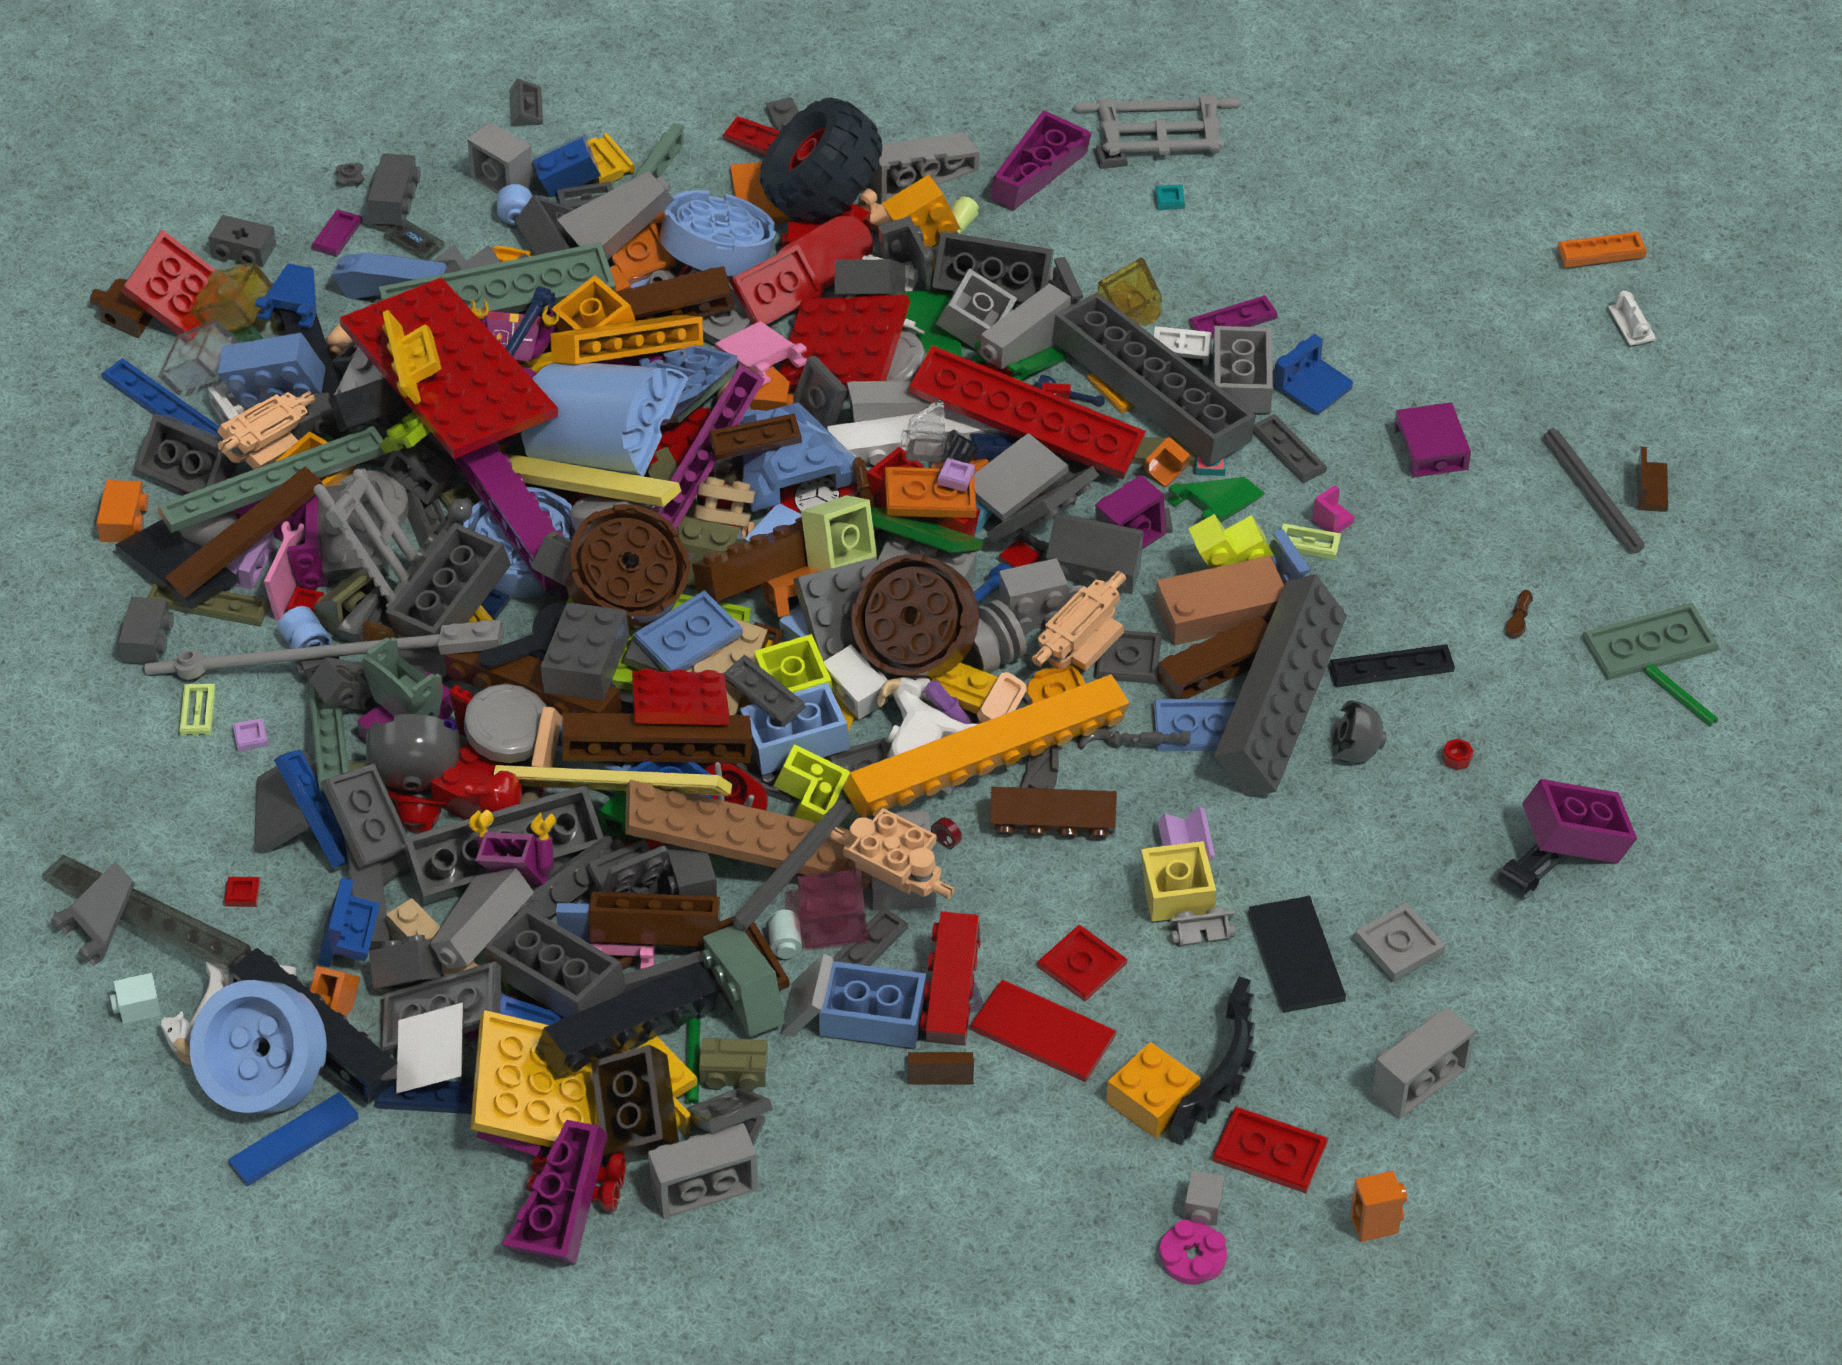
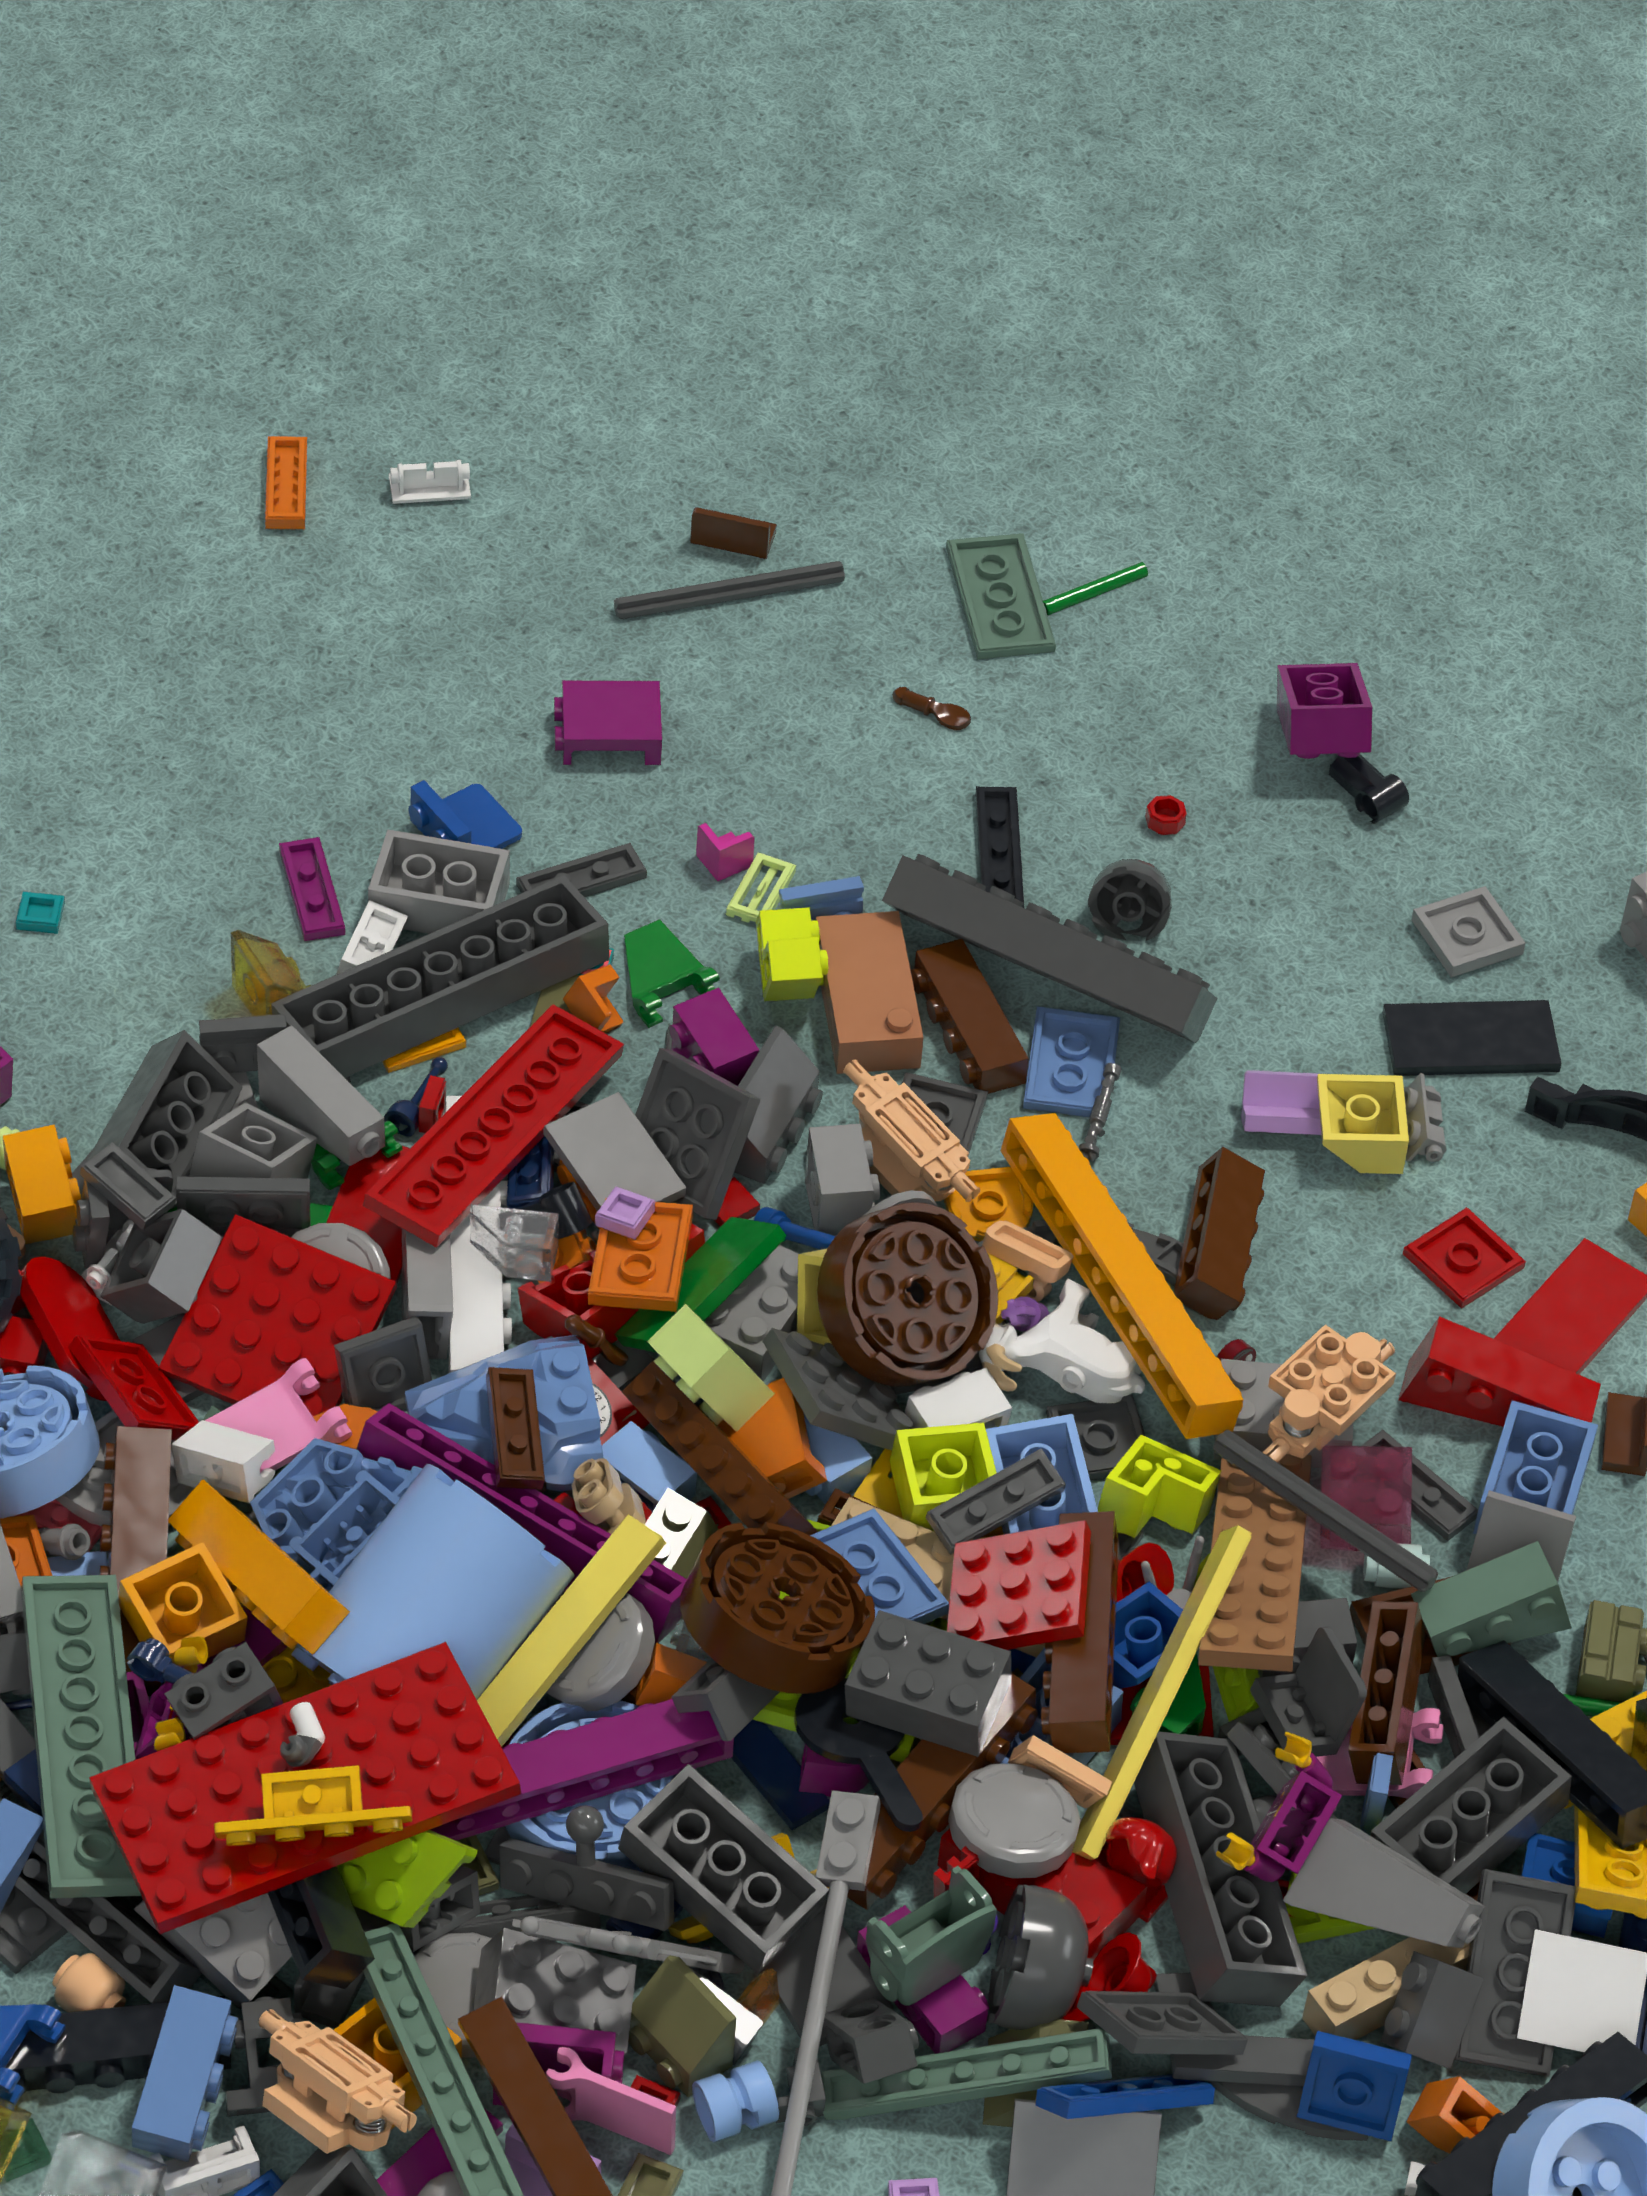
camera: 85 degrees left, 0 degrees up
none -> dark grey tile [80,1142,176,1230]
none -> dark grey brick [165,1642,283,1740]
none -> white hinge [171,1420,275,1503]
none -> dark grey tile [176,1176,311,1237]
none -> arm [280,1702,325,1767]

